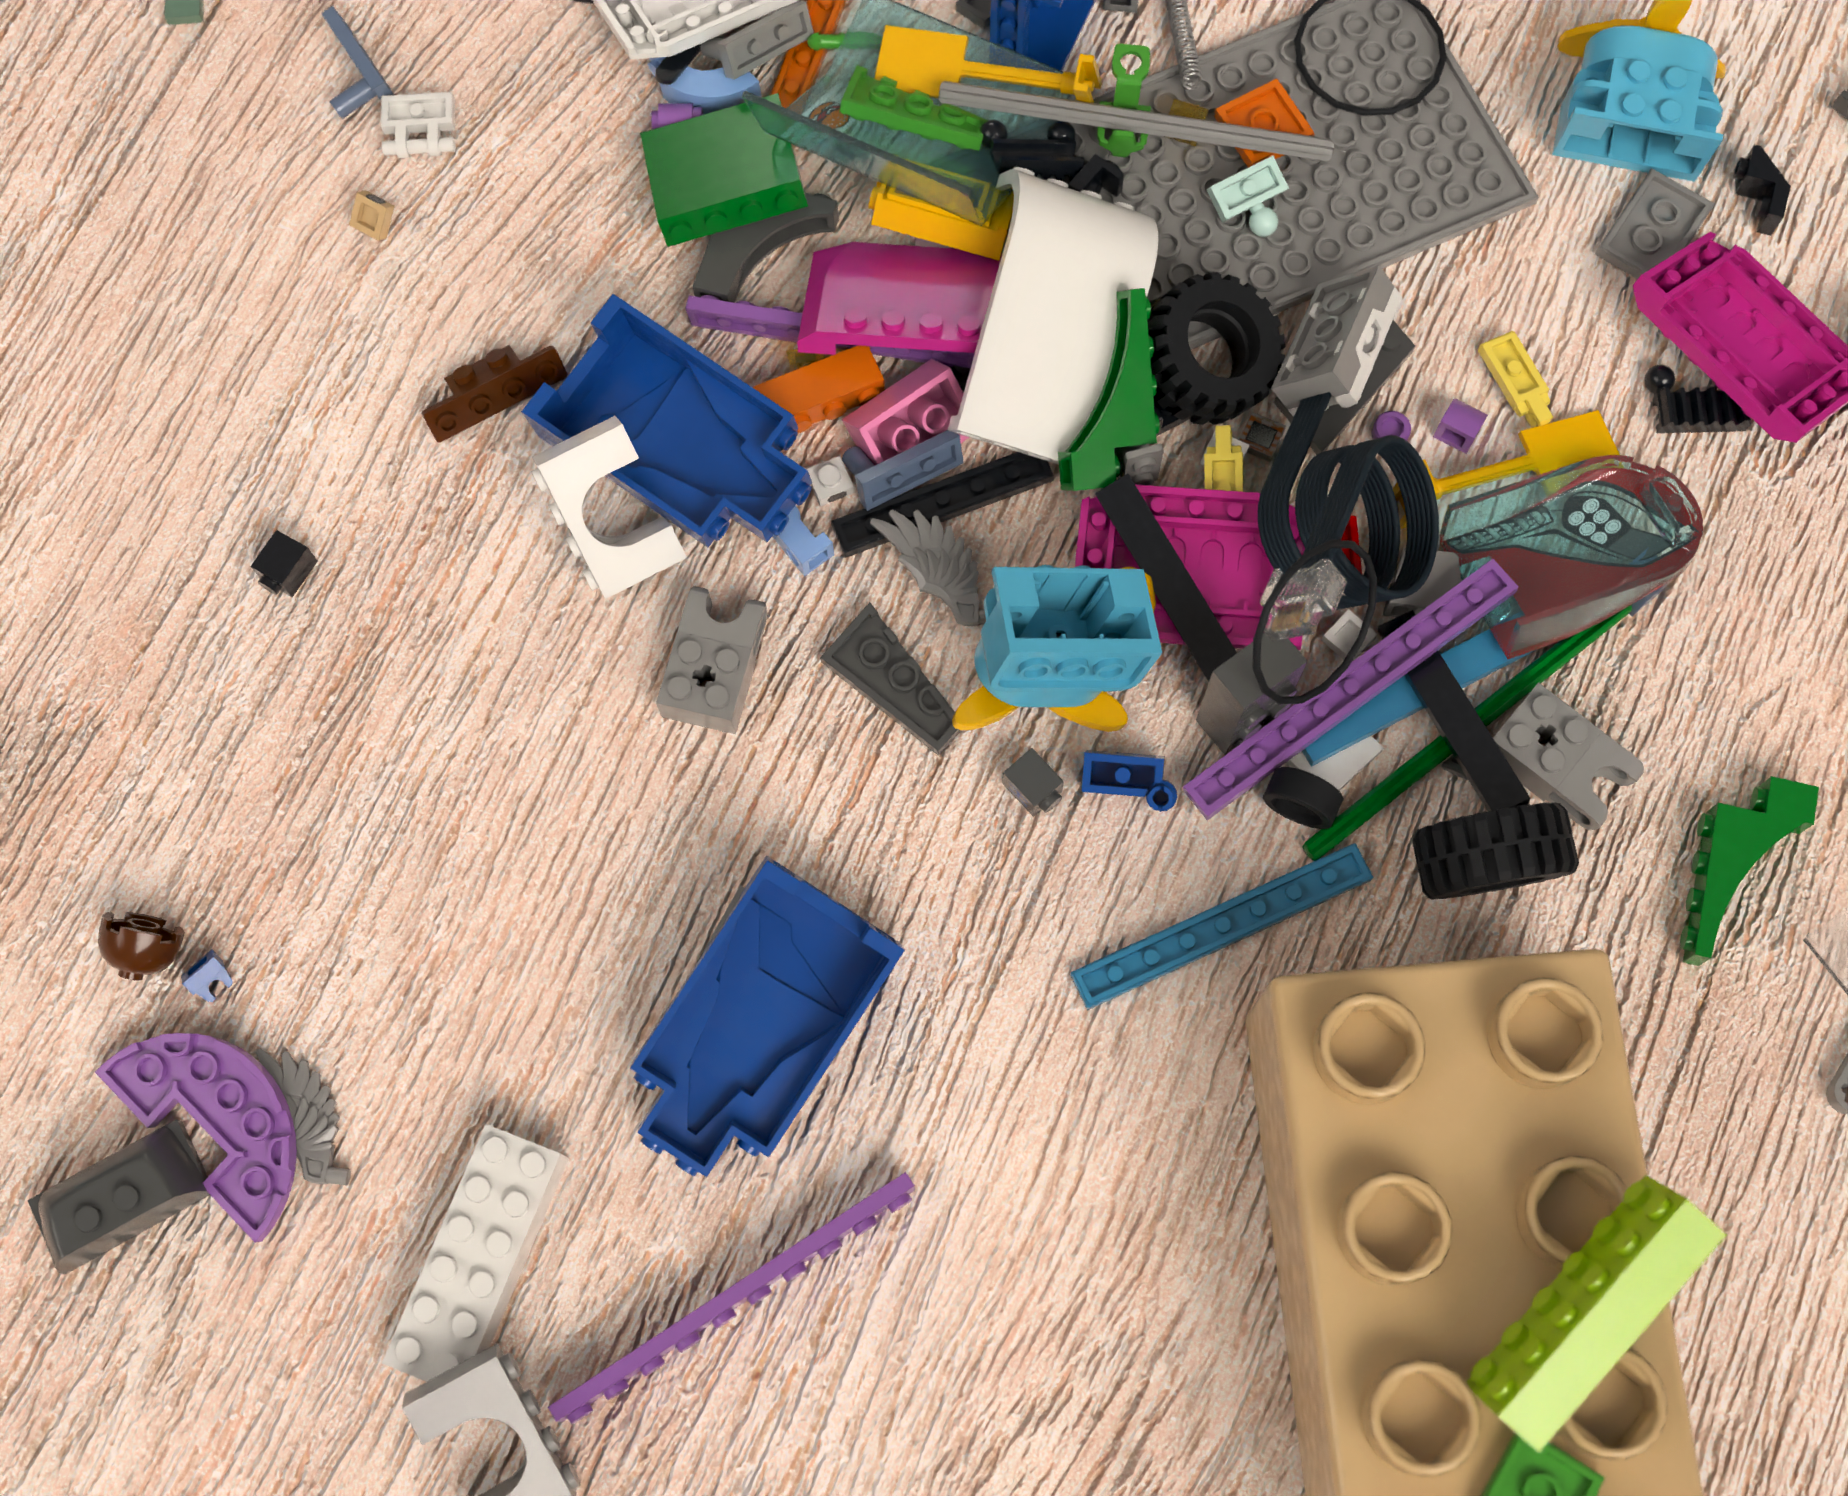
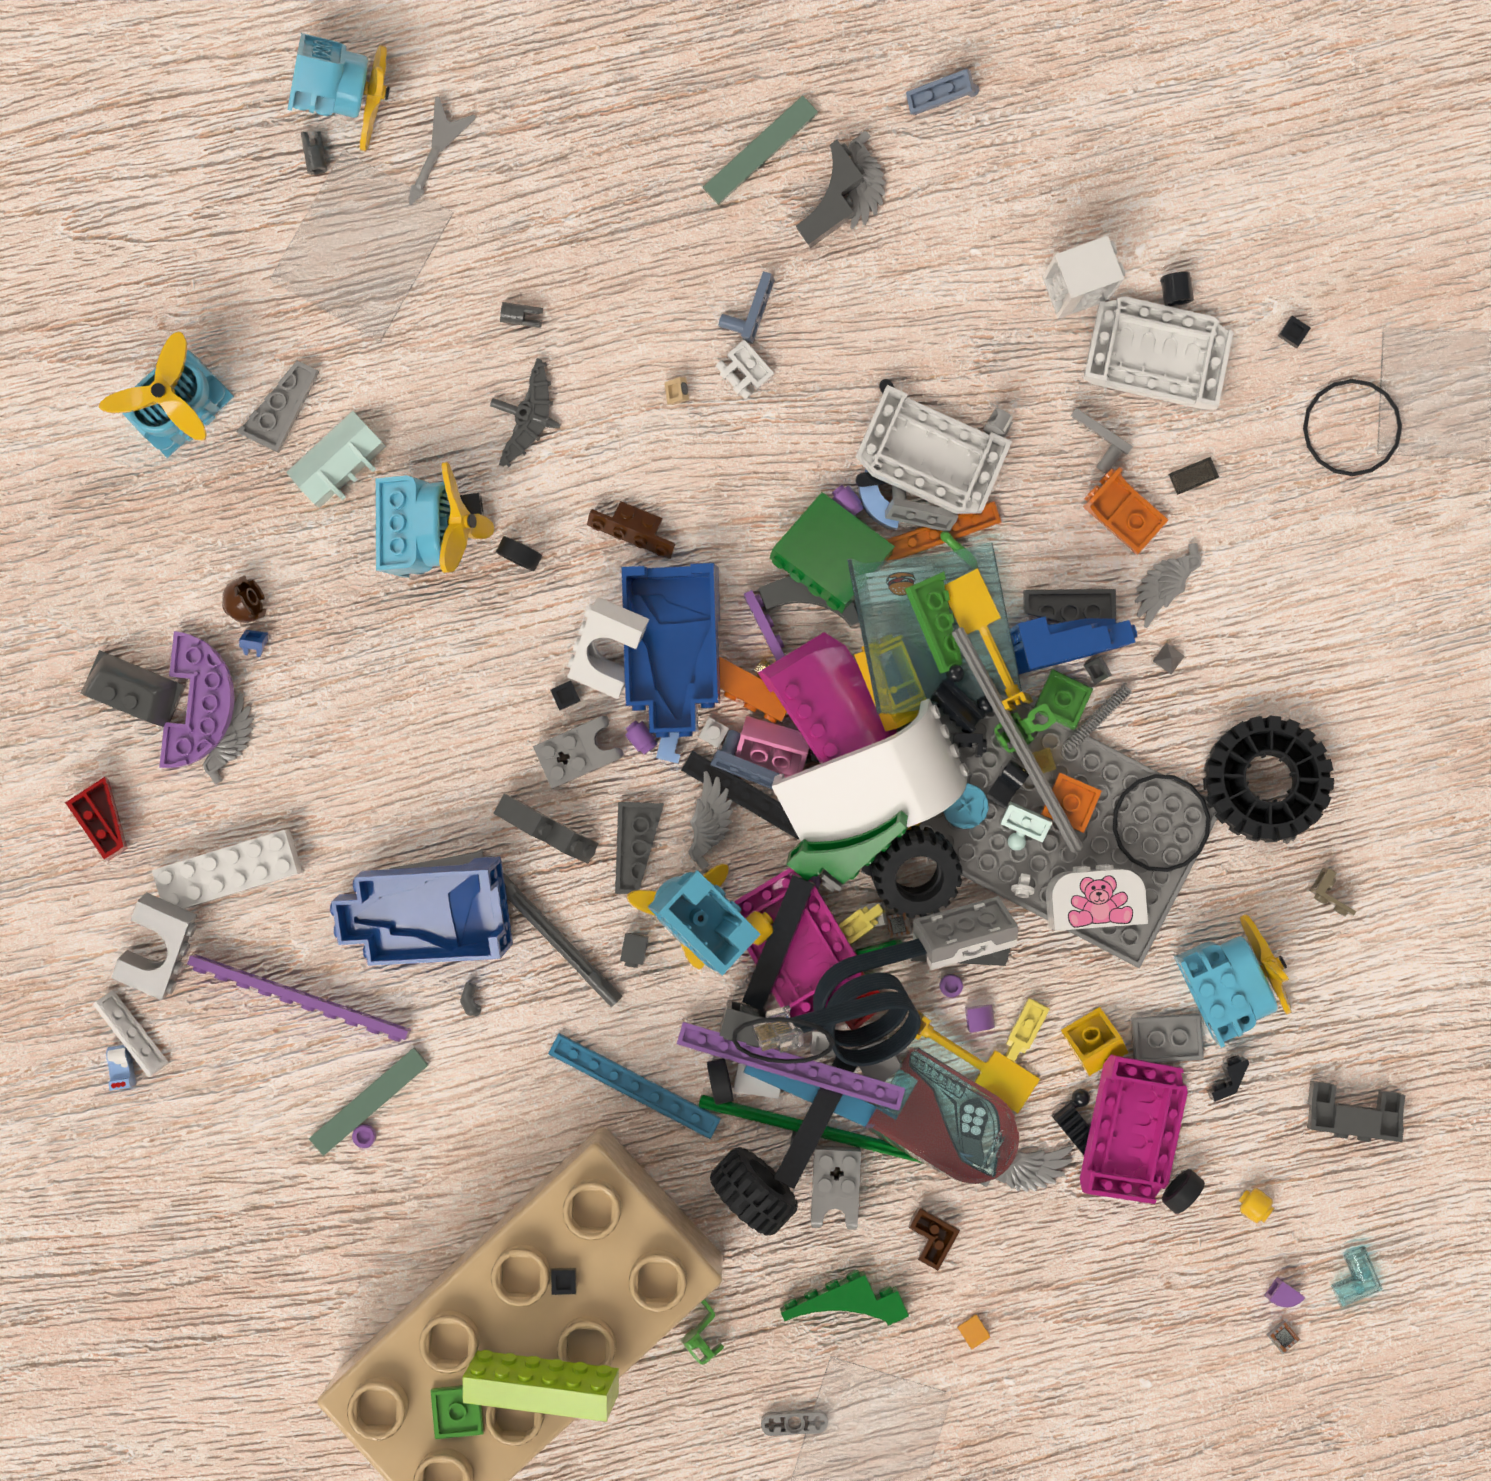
camera: 45 degrees right, 15 degrees up
blue hinge [1081,750,1177,812] -> none
none -> red wedge [65,777,128,861]
none -> light aqua piece [286,411,386,508]
none -> sand green tile [309,1047,429,1156]
none -> medium lavender tile [352,1124,376,1148]
none -> medium azure brick [375,462,494,578]
none -> dark grey arm [460,982,481,1016]
none -> dark grey bar [490,358,561,467]
none -> dark grey arch [493,793,599,864]
none -> black tyre [496,536,542,571]
none -> dark grey hinge [500,302,543,328]
none -> dark grey piece [503,873,623,1008]
none -> black plate [550,680,581,711]
none -> black plate [551,1268,577,1295]
none -> medium lavender brick [625,721,658,755]
none -> bright green piece [680,1299,724,1365]
none -> reddish brown brick [908,1207,960,1271]
none -> medium azure tile [943,783,988,829]
none -> light grey animal [980,1146,1073,1192]
none -> black panel [986,760,1029,809]
none -> white plate [1011,873,1034,898]
none -> bright green tile [1033,669,1093,730]
none -> brick [1046,864,1148,931]
none -> yellow slope [1061,1007,1128,1076]

